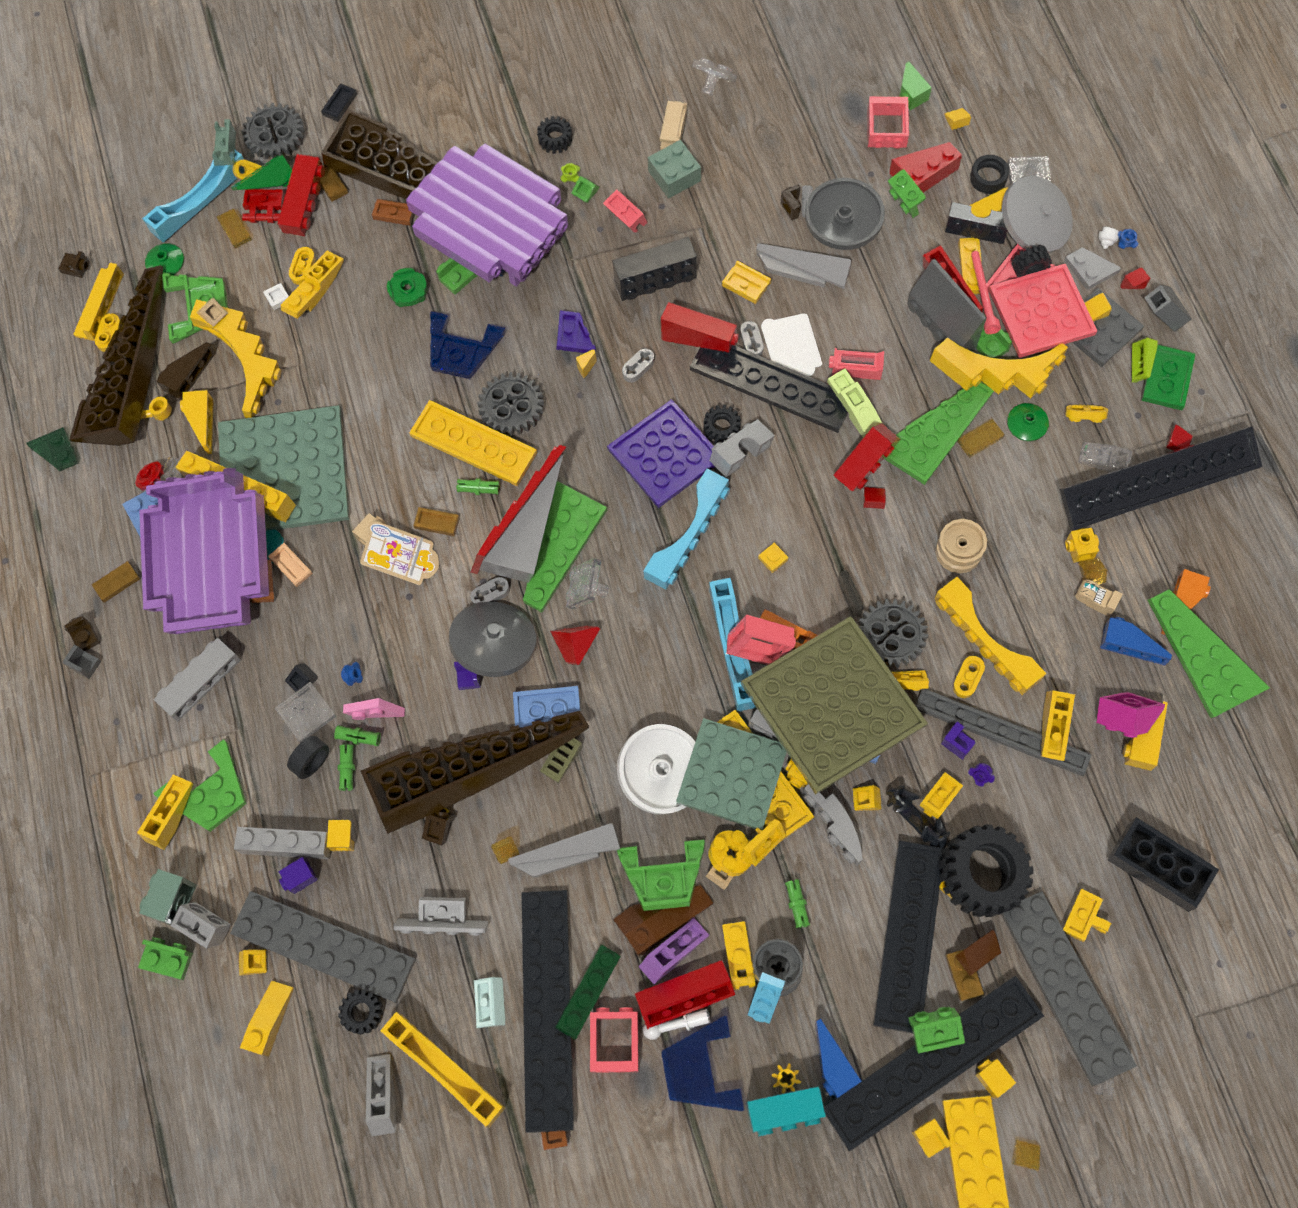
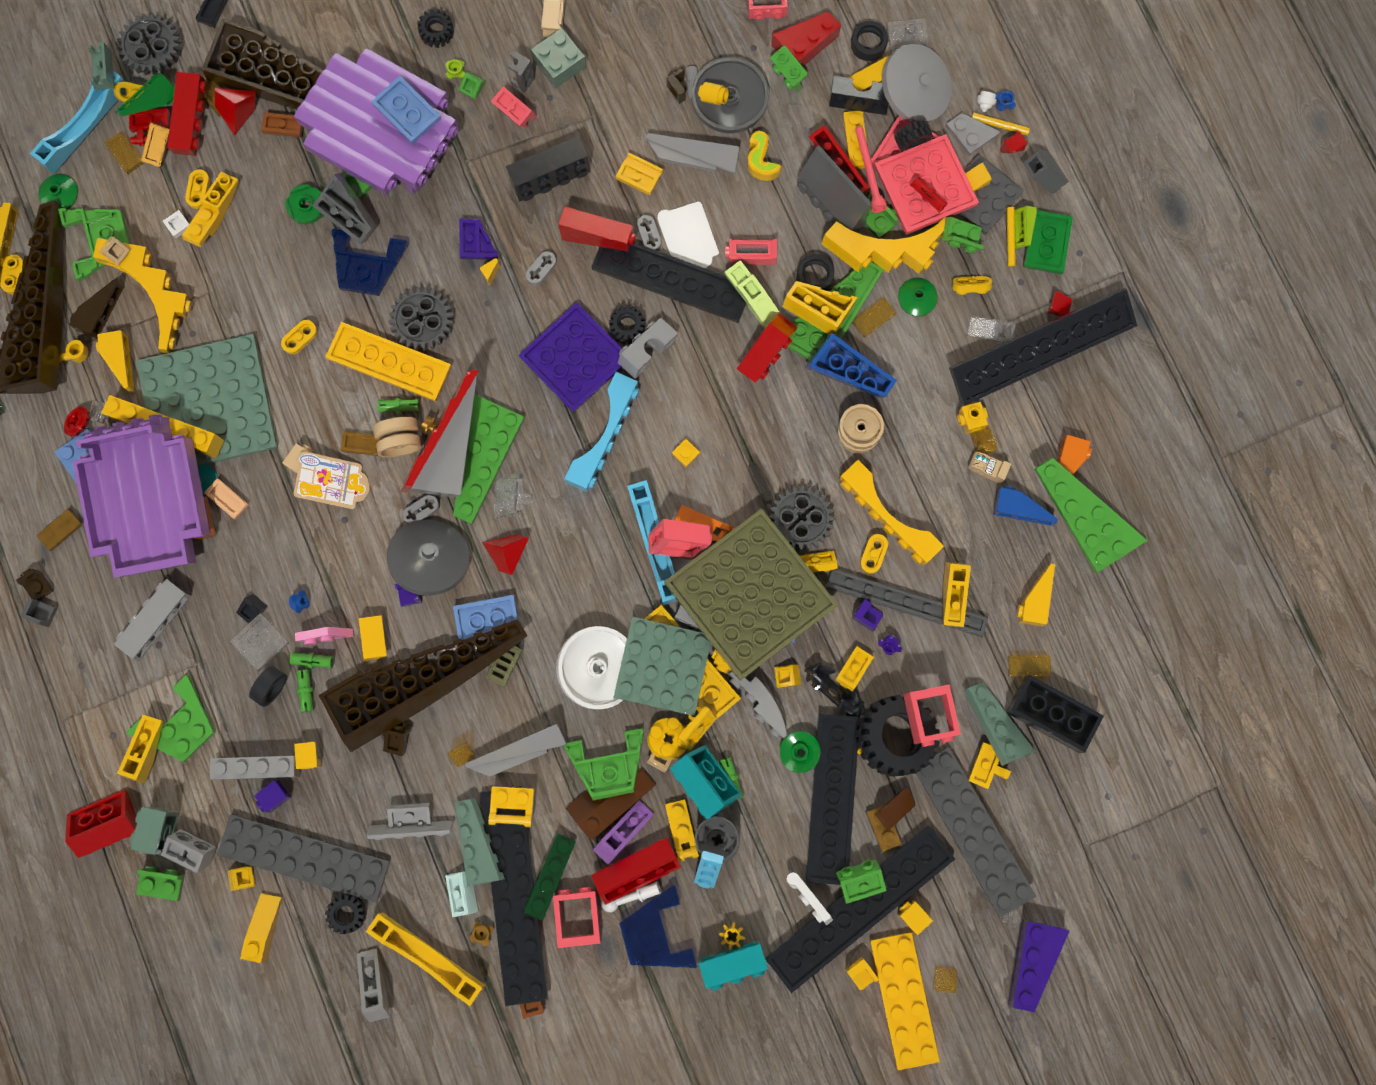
camera: 10 degrees left, 10 degrees up
blue slope [815,1019,861,1098] -> none
red slope [863,487,886,509] -> none
dark pink slope [1096,692,1165,738] -> none
none -> red slope [65,789,137,858]
none -> tile [141,123,169,167]
none -> red slope [215,88,255,136]
none -> yellow plate [281,320,318,355]
none -> dark grey wedge [312,173,377,244]
none -> yellow hinge [359,615,387,661]
none -> medium blue plate [371,76,442,145]
none -> tan wheel [373,417,422,458]
none -> pearl gold plate [420,416,438,436]
none -> sand green wing [455,798,505,886]
none -> pearl gold plate [470,922,494,946]
none -> yellow plate [489,787,535,827]
none -> dark grey hinge [506,50,535,94]
none -> teal brick [670,745,742,820]
none -> yellow brick [698,82,729,105]
none -> yellow animal [747,131,782,181]
none -> green dish [780,731,821,773]
none -> yellow wedge [783,281,858,335]
none -> white plate [787,873,833,925]
none -> black tyre [796,255,834,291]
none -> blue wedge [805,333,897,398]
none -> coral window [903,685,961,747]
none -> red pin [910,176,948,213]
none -> bright green bracket [941,217,984,253]
none -> sand green wing [964,683,1035,766]
none -> yellow bar [972,112,1030,136]
none -> yellow bar [1007,207,1016,267]
none -> clear yellow tile [1008,655,1051,677]
none -> dark purple wedge [1008,920,1070,1012]

